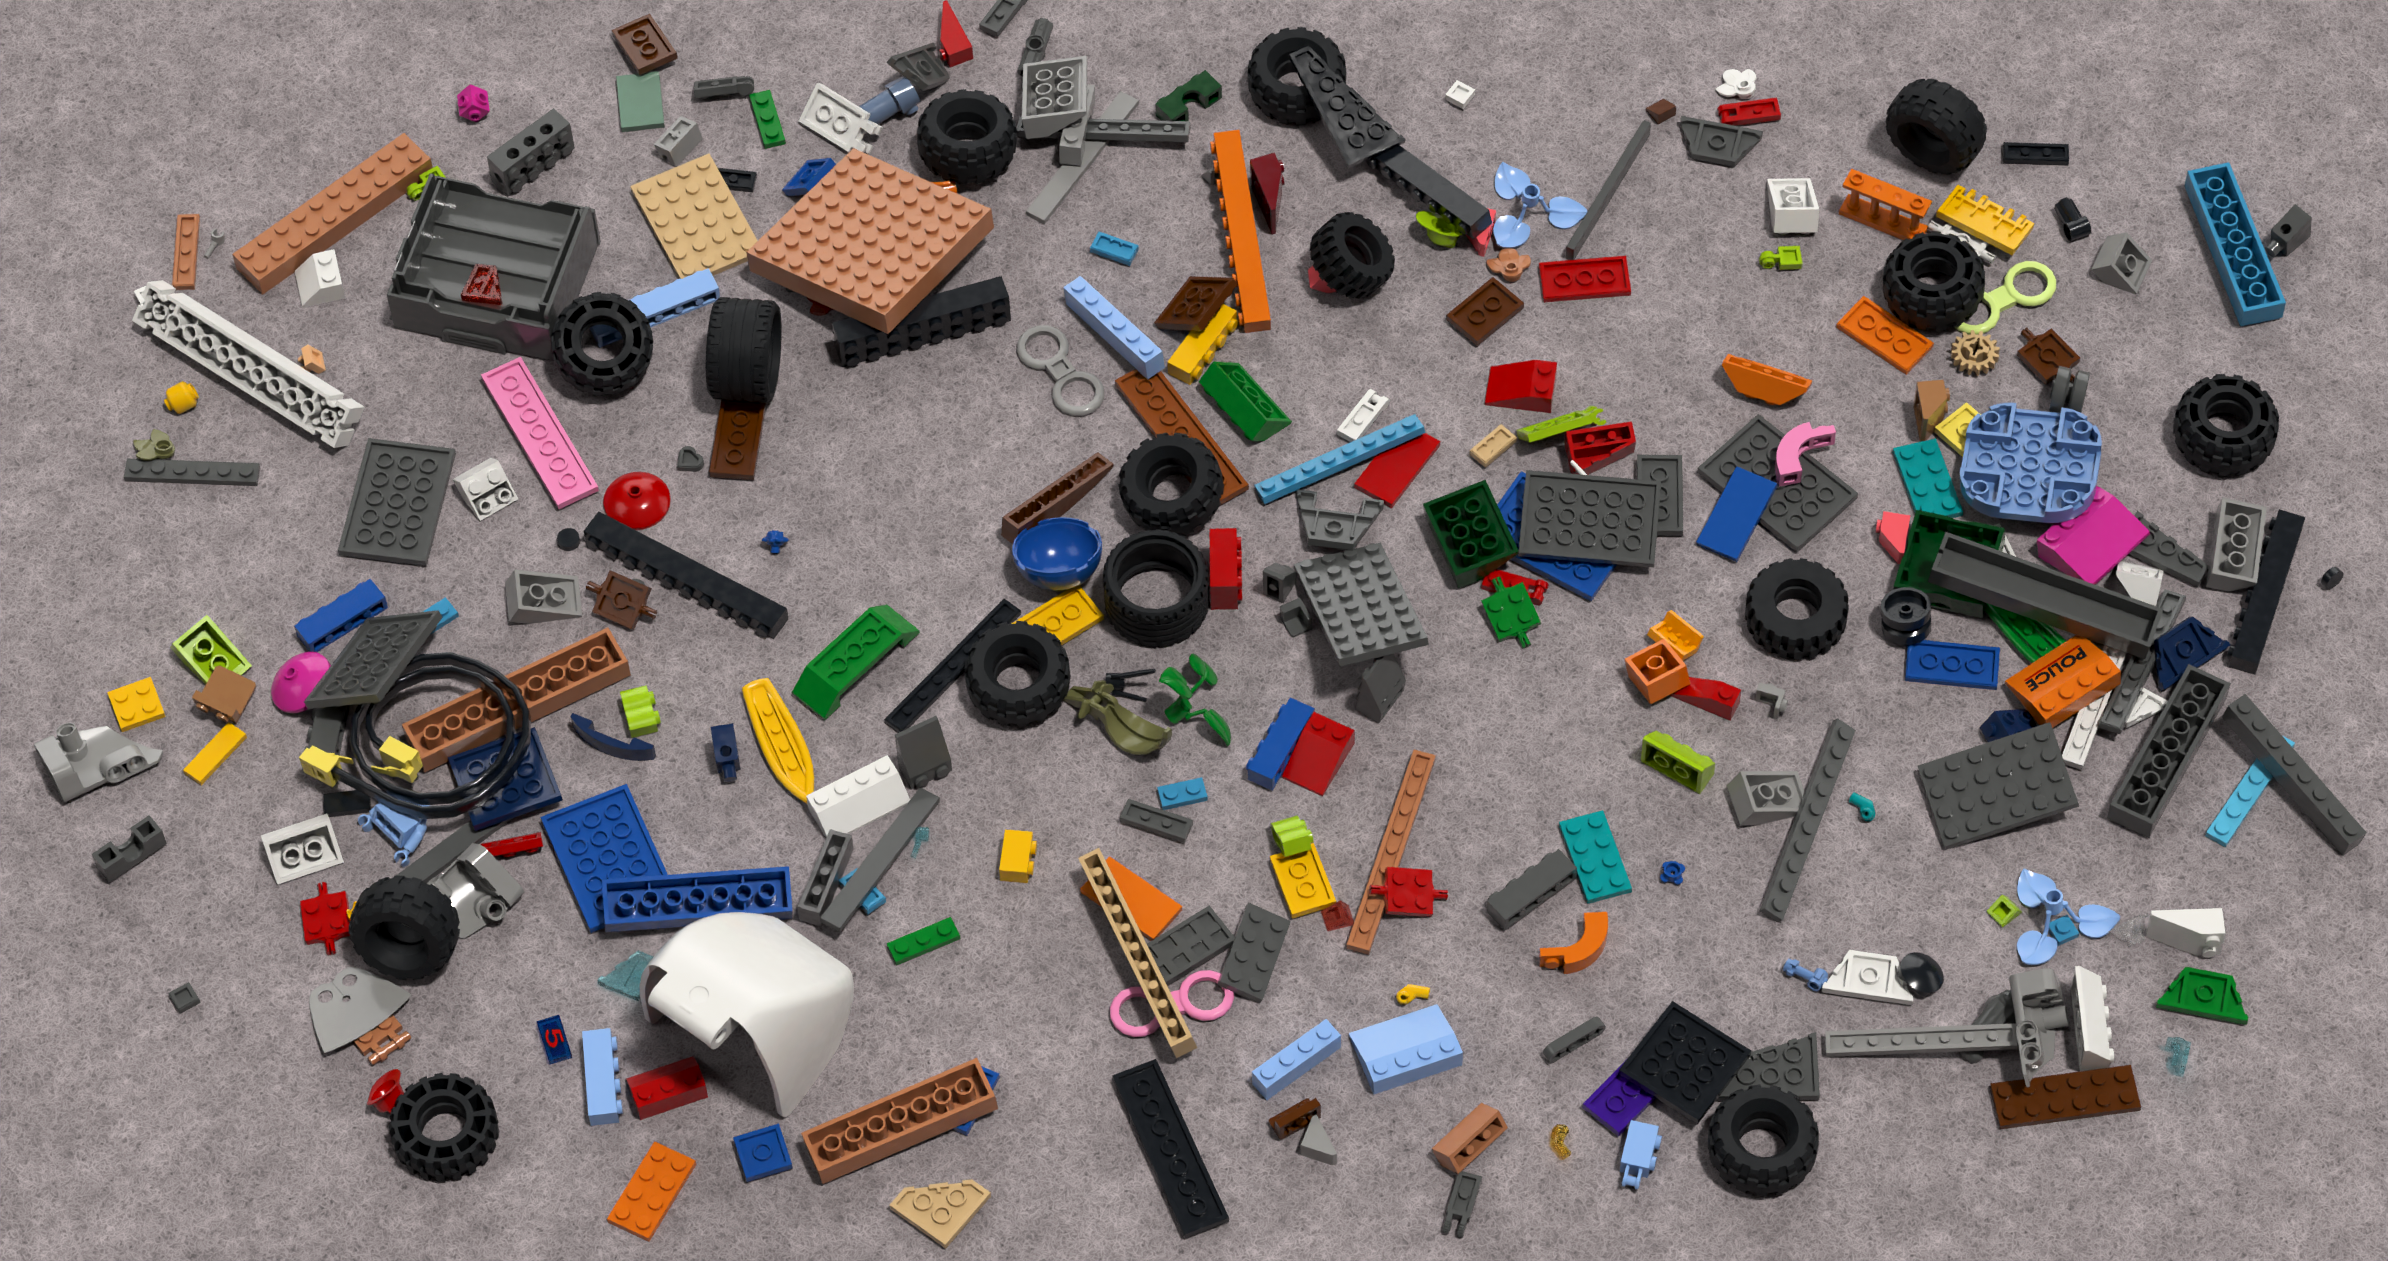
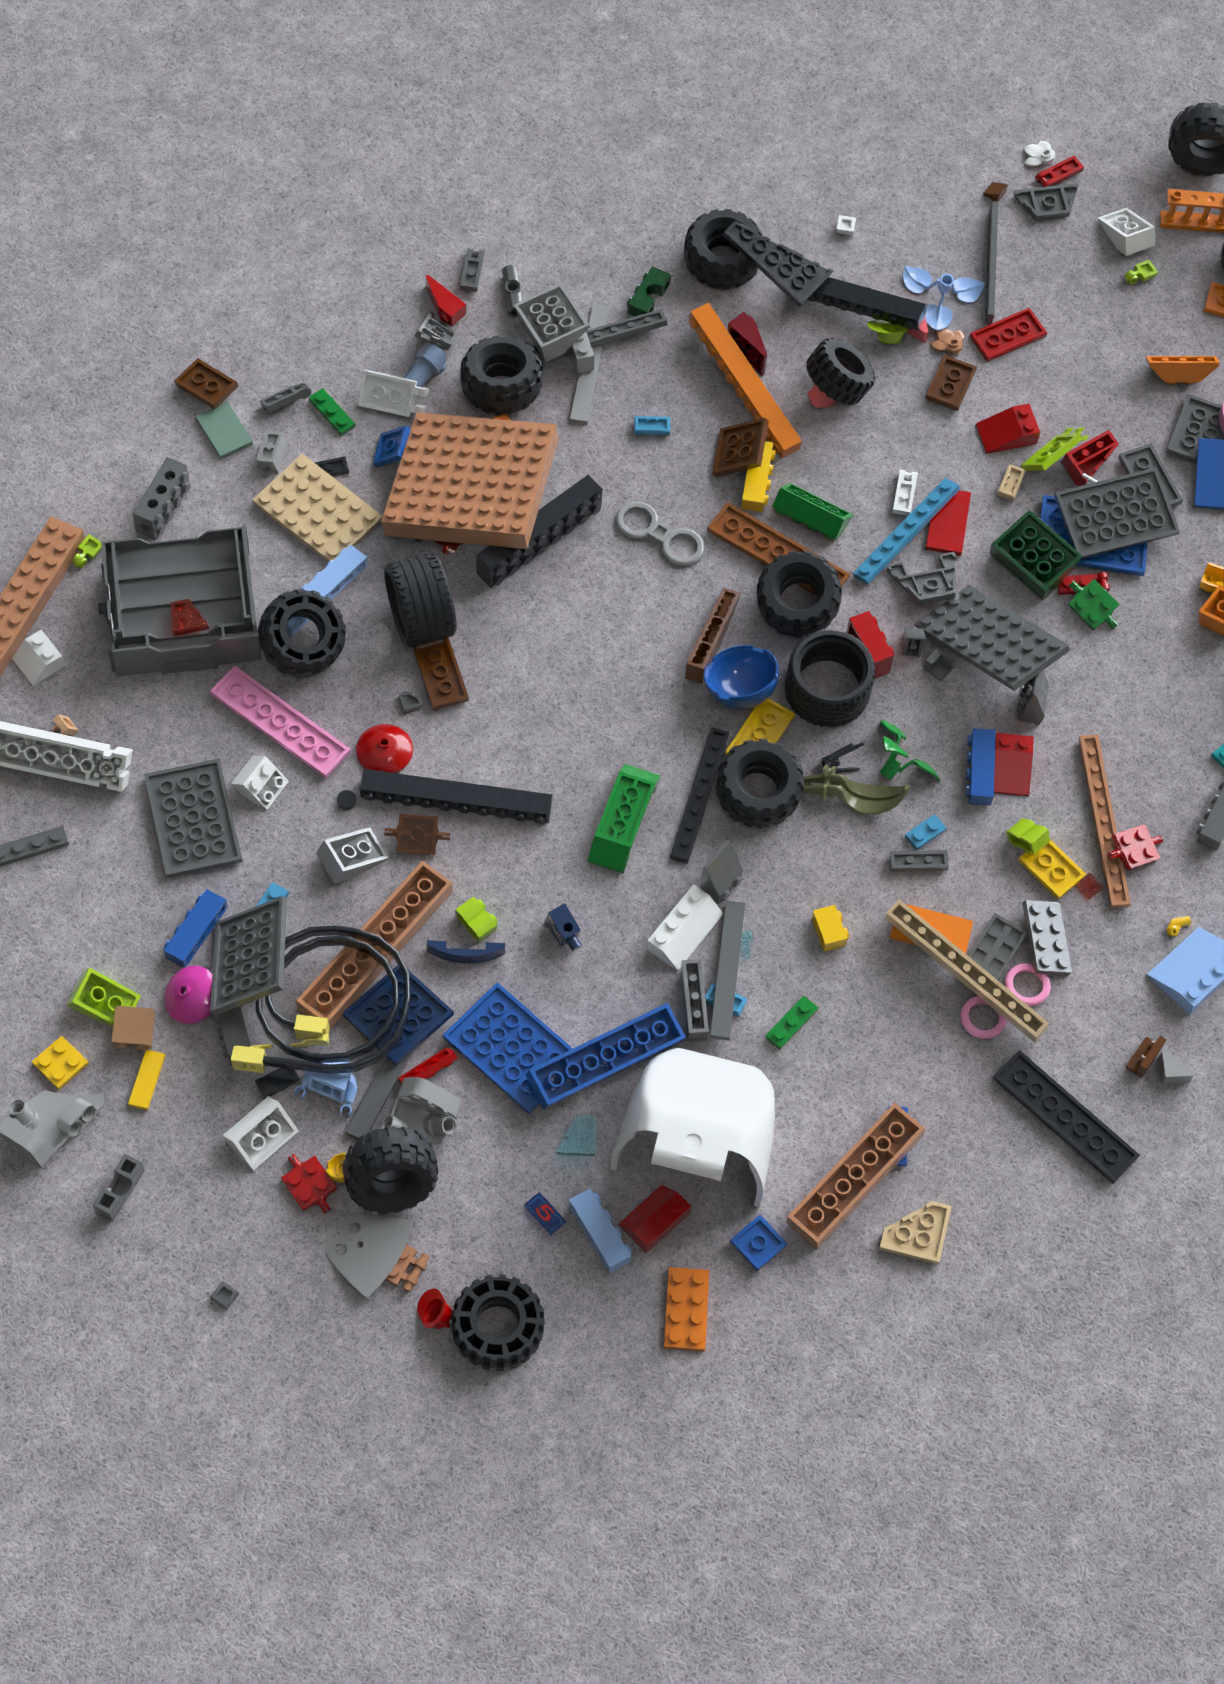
camera: 30 degrees left, 5 degrees up
dark pink brick [457,84,490,122] -> none
yellow piece [742,678,814,804] -> none
blue plant [762,530,789,553] -> none
light blue brick [1063,276,1165,380] -> none
light blue brick [1252,1019,1341,1100] -> none

